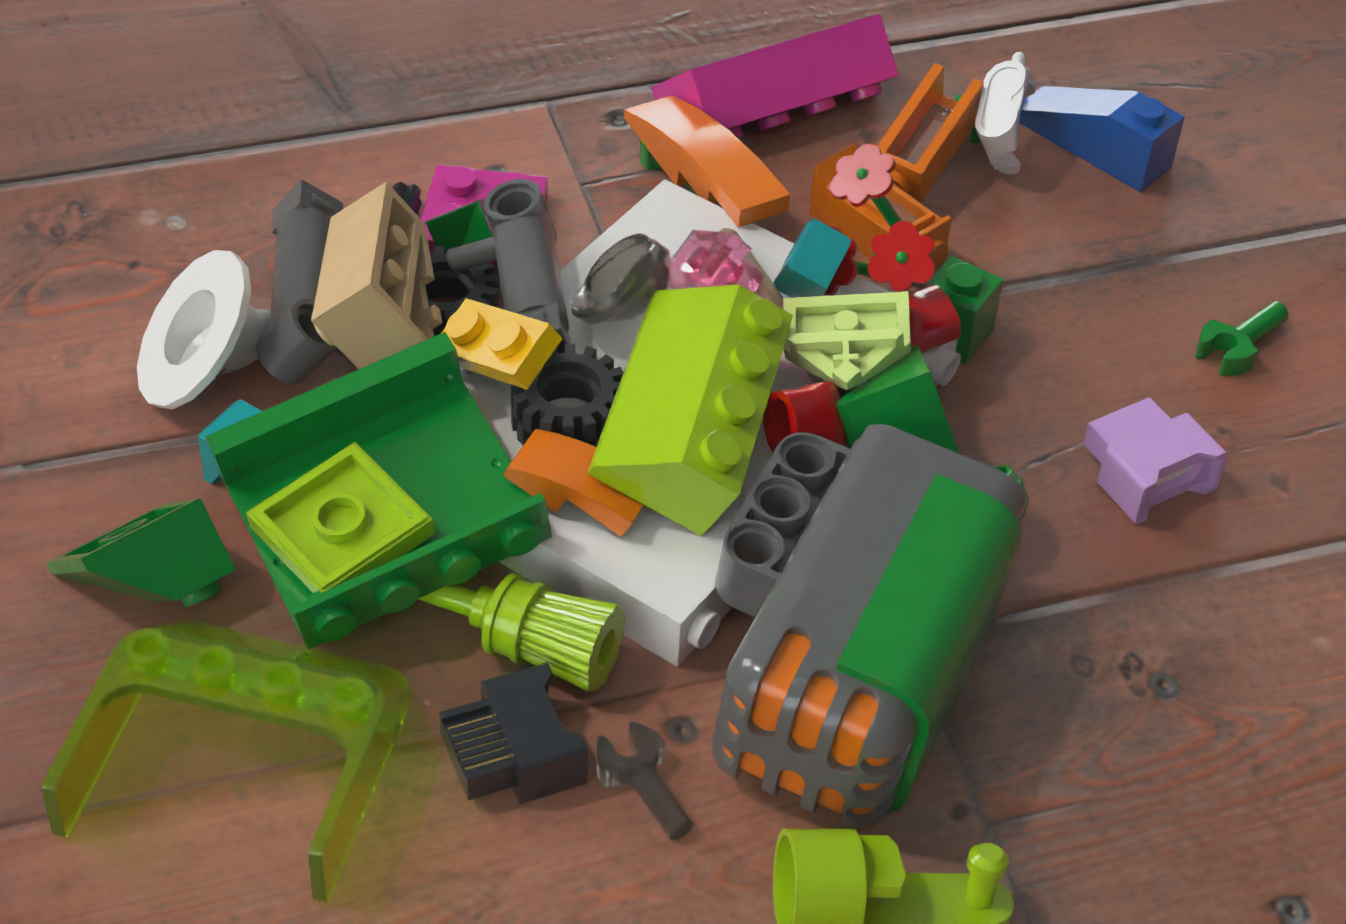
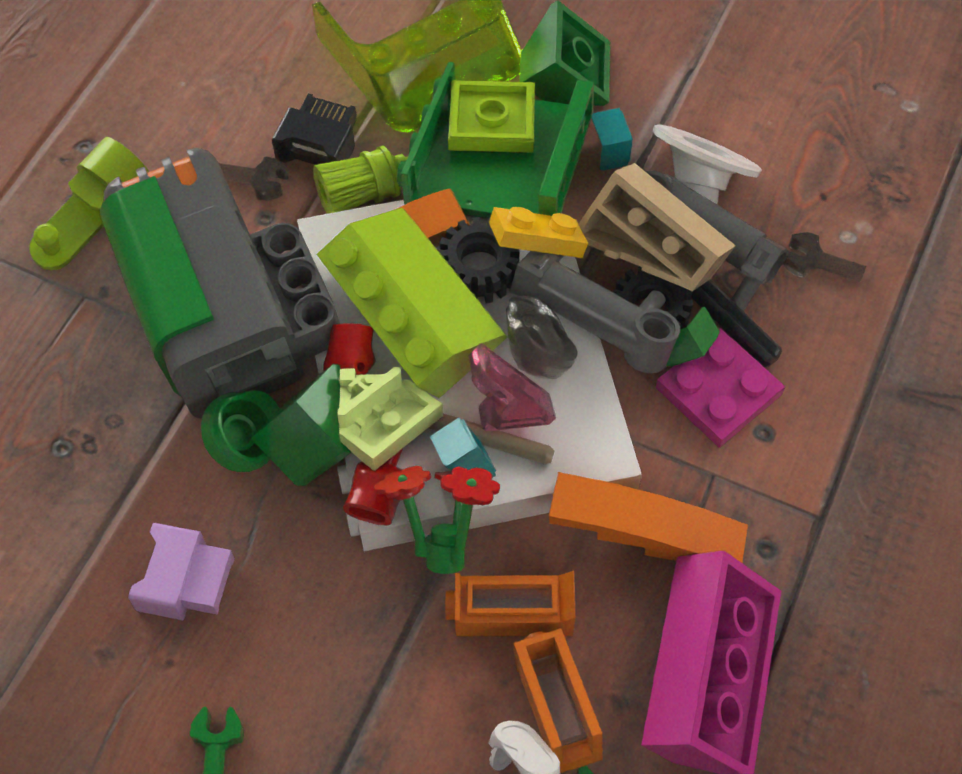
camera: 135 degrees right, 15 degrees up
green brick [924,256,1004,364] -> none
none -> clear smoke bar [783,232,866,282]

